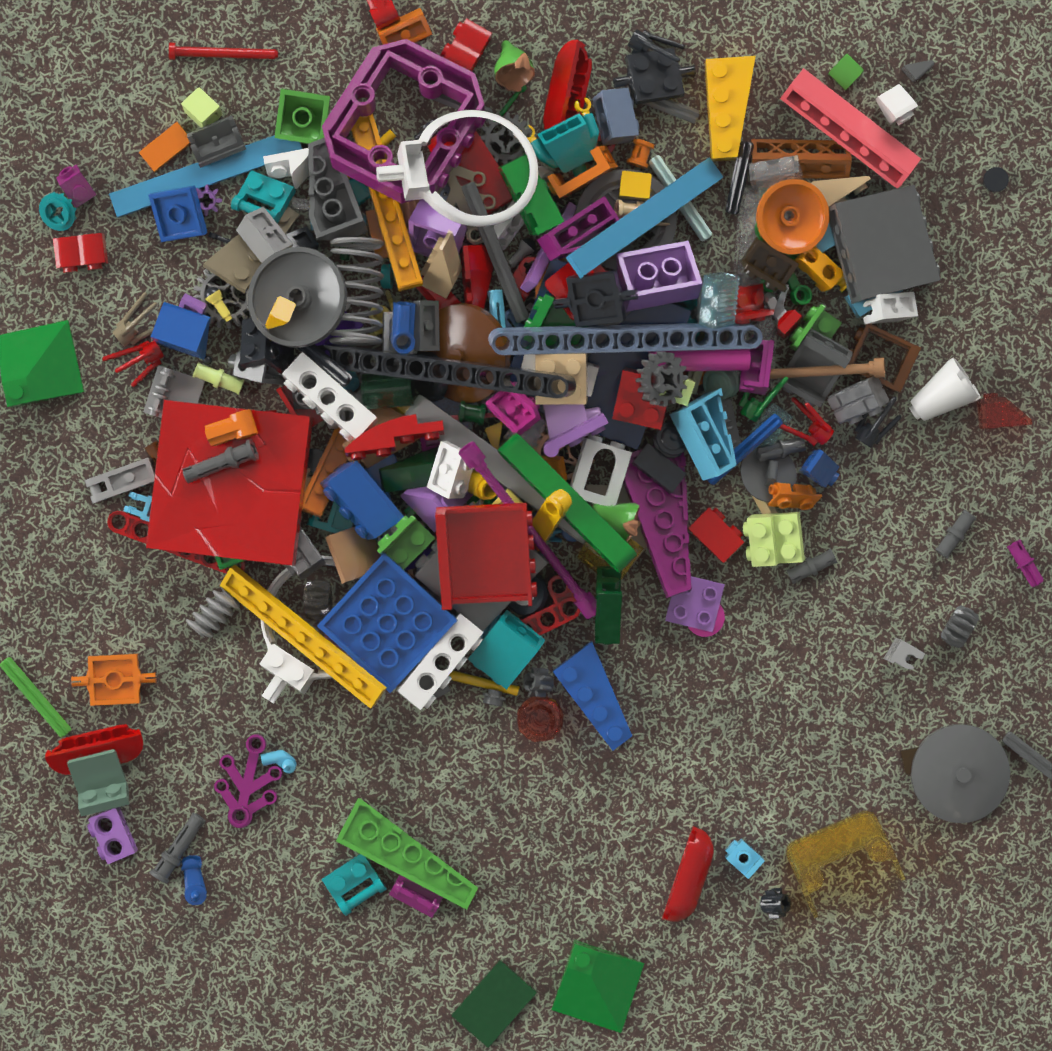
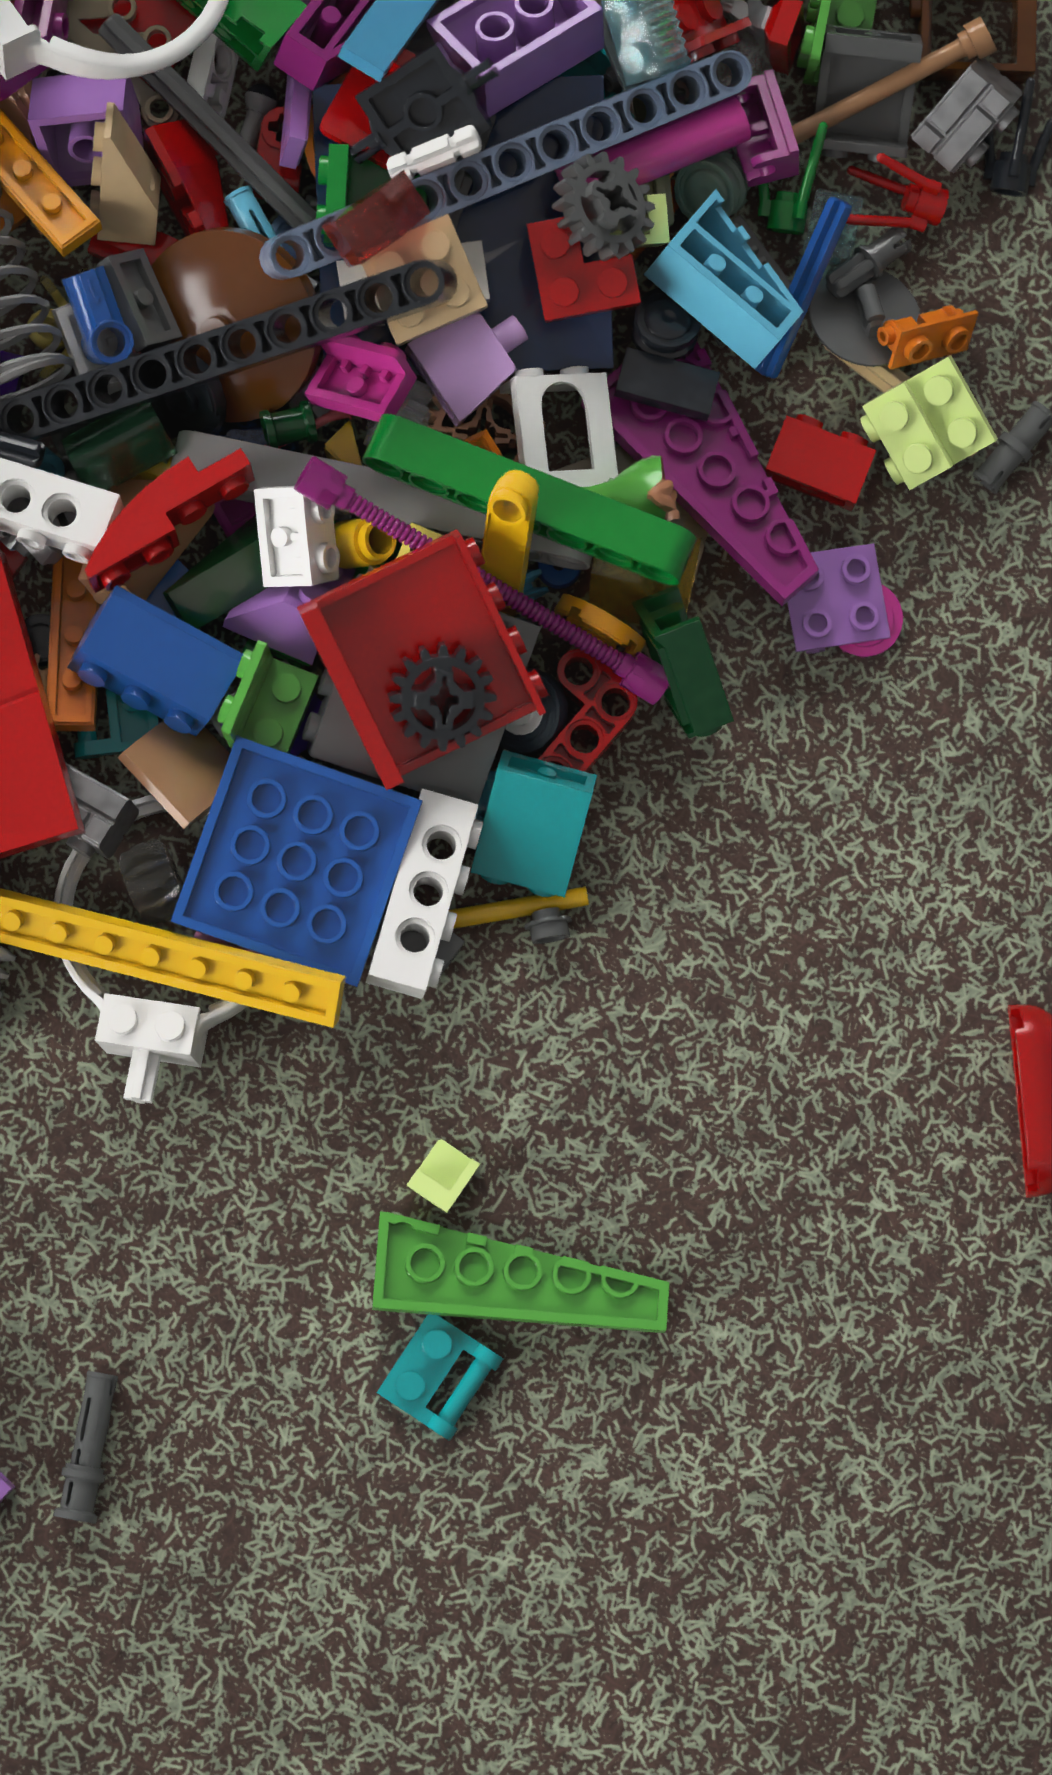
camera: 30 degrees left, 5 degrees down
blue piece [181,855,207,905] -> none
magenta plant [214,734,283,828] -> none
medium azure arm [261,750,297,774] -> none
teal tile [380,264,394,289] -> none
magenta hinge [389,875,443,918] -> none
dark green tile [451,959,537,1048] -> none
clear red hat [517,696,564,742] -> none
dark grey gear [523,667,554,698] -> none
medium lavender plate [543,413,608,457] -> none
green slope [551,940,645,1033] -> none
blue wedge [553,641,632,751] -> none
blue slope [799,449,840,488] -> none
none -> clear red slope [321,170,430,268]
none -> white axle [386,125,482,185]
none -> black gear [388,642,497,751]
none -> yellowish green panel [407,1140,480,1213]
none -> light orange tile [554,594,646,657]

